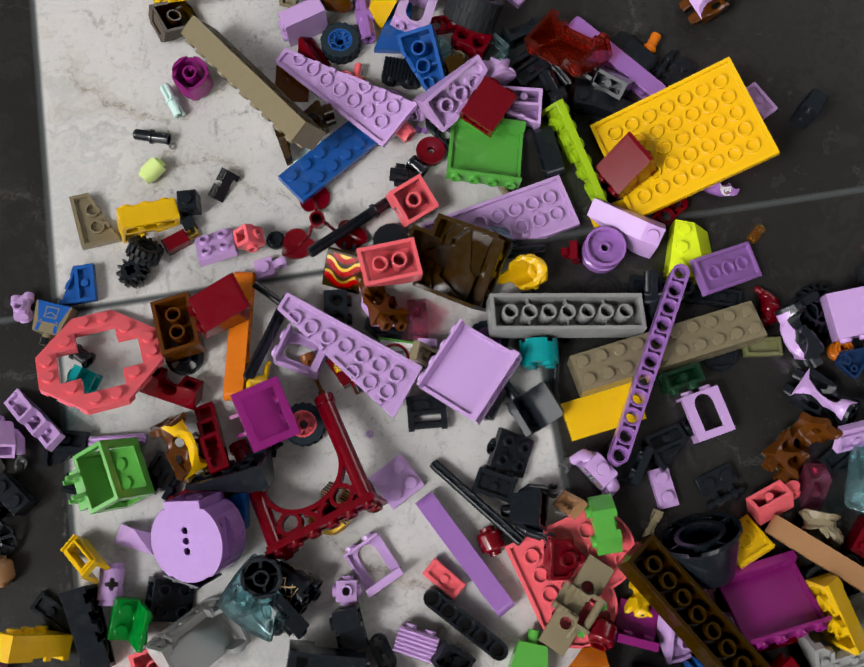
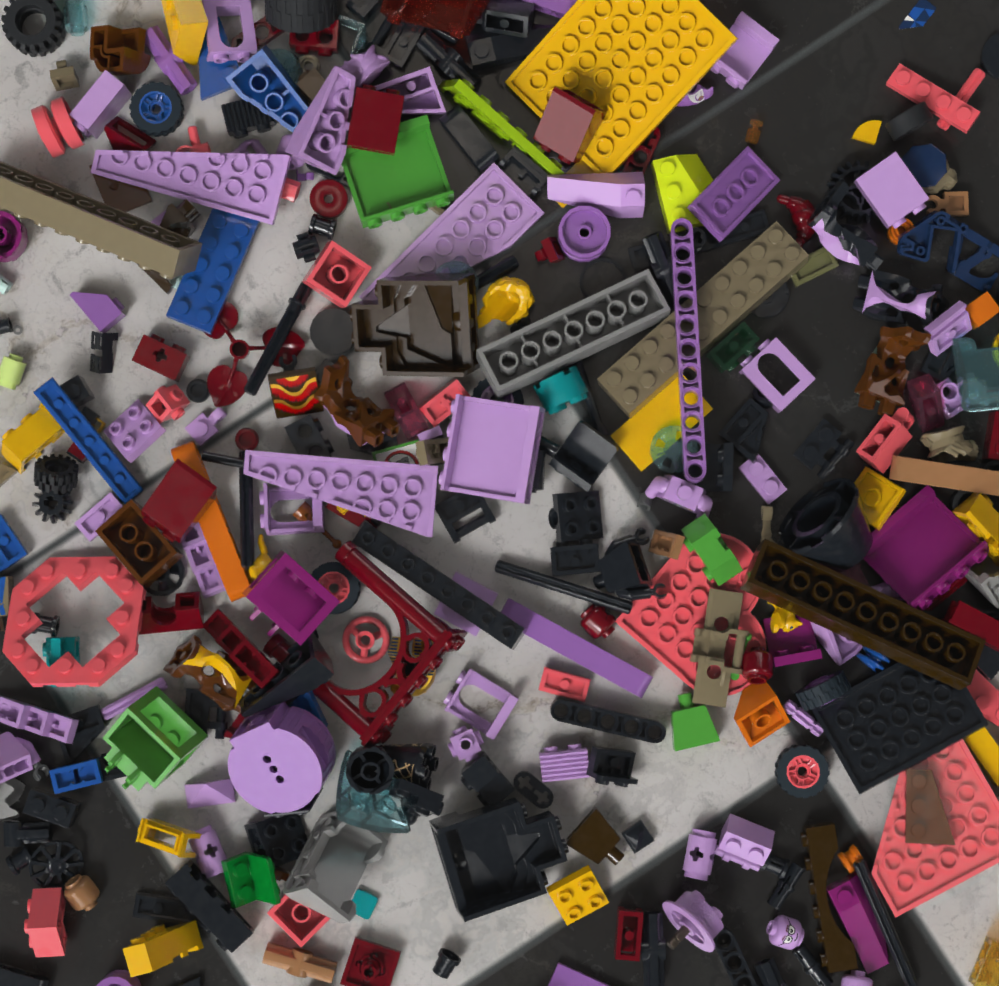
camera: 25 degrees left, 10 degrees up
coral slope [356,237,423,287] -> none
dark red plate [543,537,587,581] -> none
none -> coral wheel [31,96,85,158]
none -> blue tile [33,377,144,504]
none -> blue brick [49,757,104,794]
none -> medium lavender slope [70,292,126,333]
none -> lavender plate [74,492,123,542]
none -> dark red brick [132,333,190,382]
none -> lavender slope [181,522,226,599]
none -> dark red plate [235,428,259,451]
none -> reddish brown tile [274,866,291,881]
none -> coral piece [342,616,390,664]
none -> black brick [352,522,527,650]
none -> coral hinge [418,378,471,427]
none -> black hinge [498,145,548,200]
none -> clear light blue piece [650,426,698,473]
none -> lavender panel [710,11,779,90]
none -> yellow tile [851,120,882,145]
none -> lavender plate [933,377,971,420]

